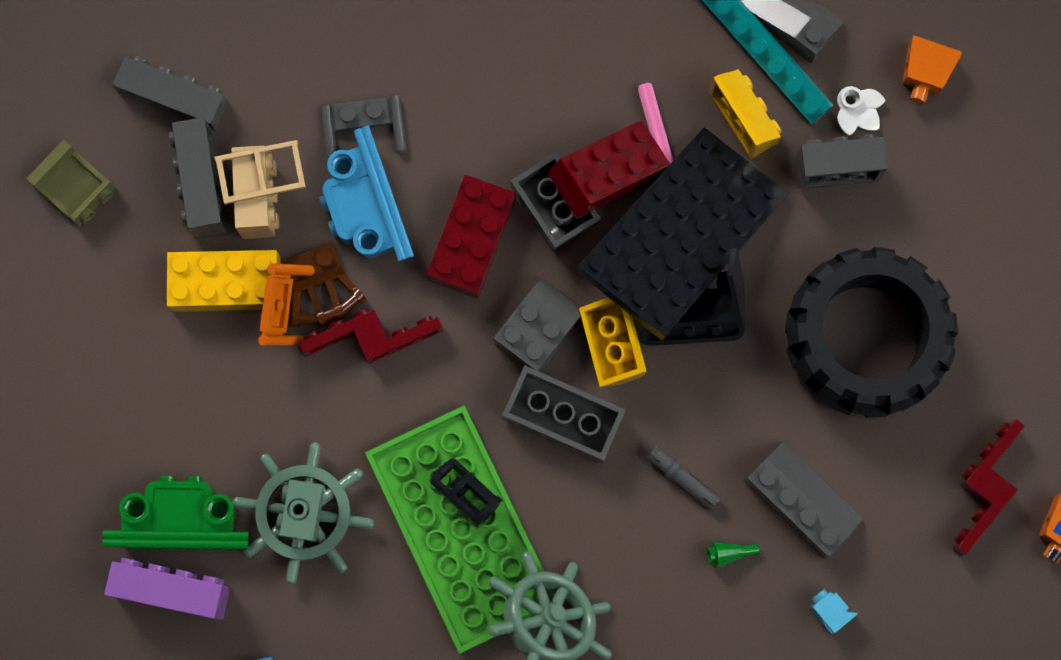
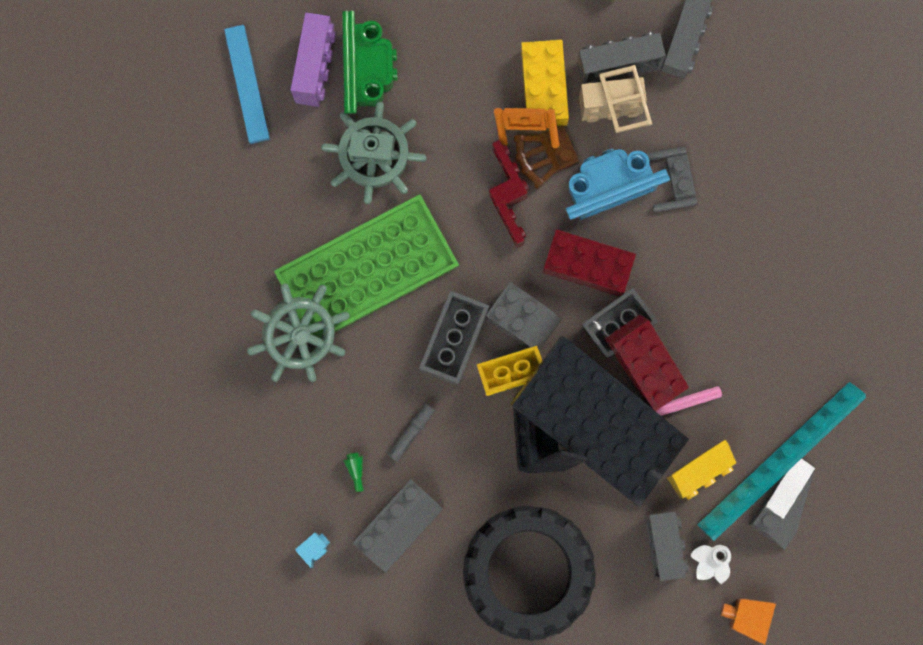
camera: 90 degrees right, 0 degrees up
black piece [430,458,503,529] -> none

